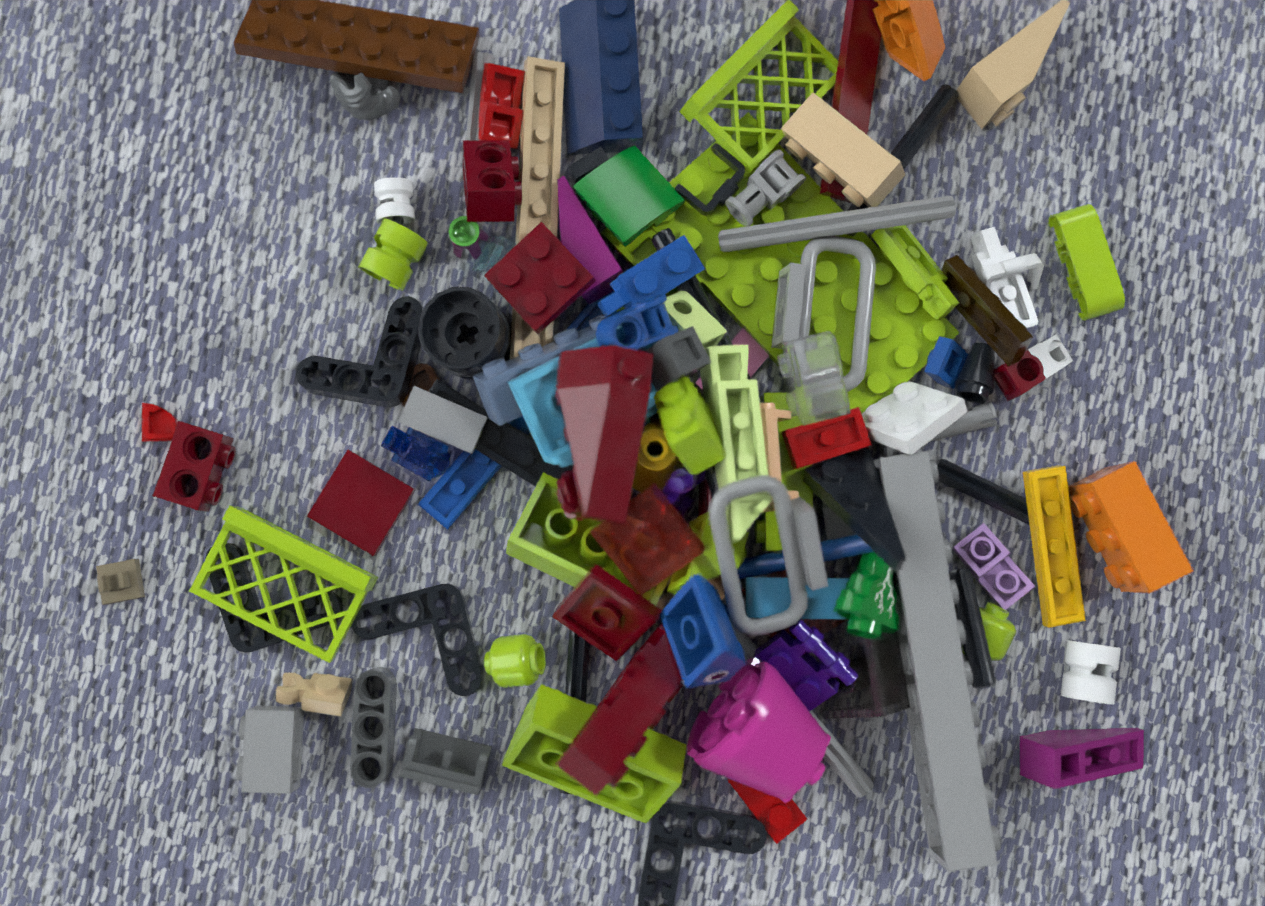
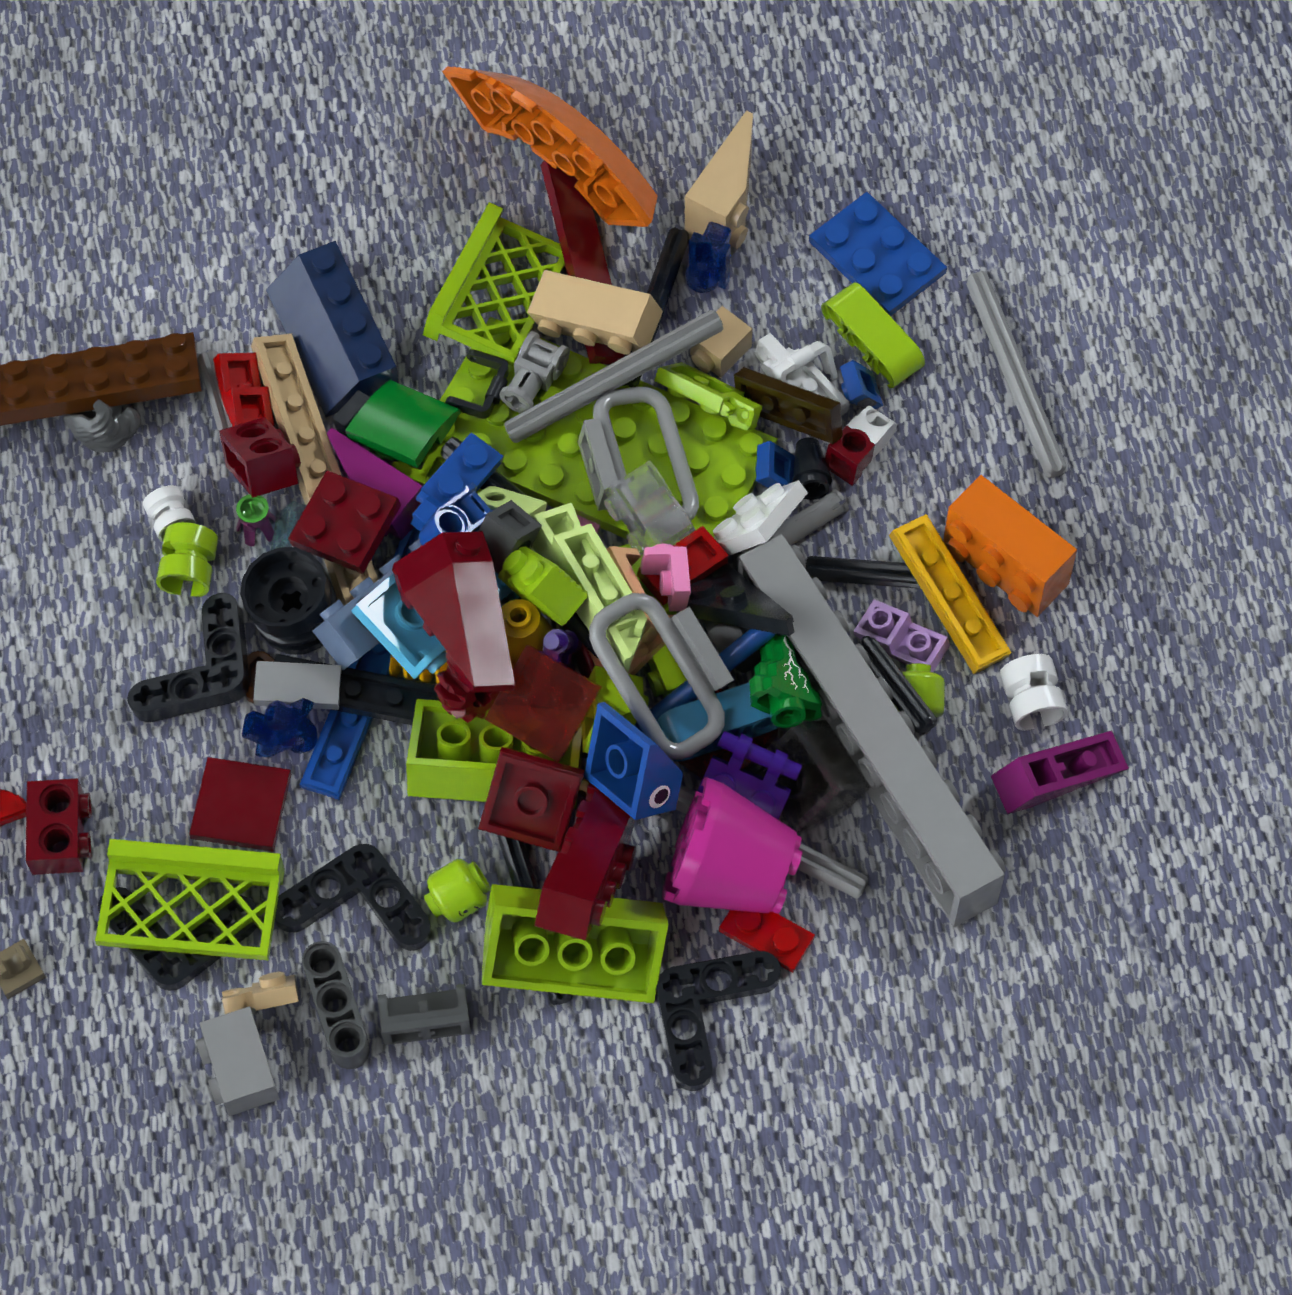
camera: 20 degrees left, 20 degrees down
none -> bright pink bracket [640,544,691,611]
none -> clear blue hips [685,222,731,293]
none -> tan brick [690,306,753,378]
none -> blue plate [809,192,947,316]
none -> blue plate [840,360,883,409]
none -> light grey axle [966,271,1067,478]

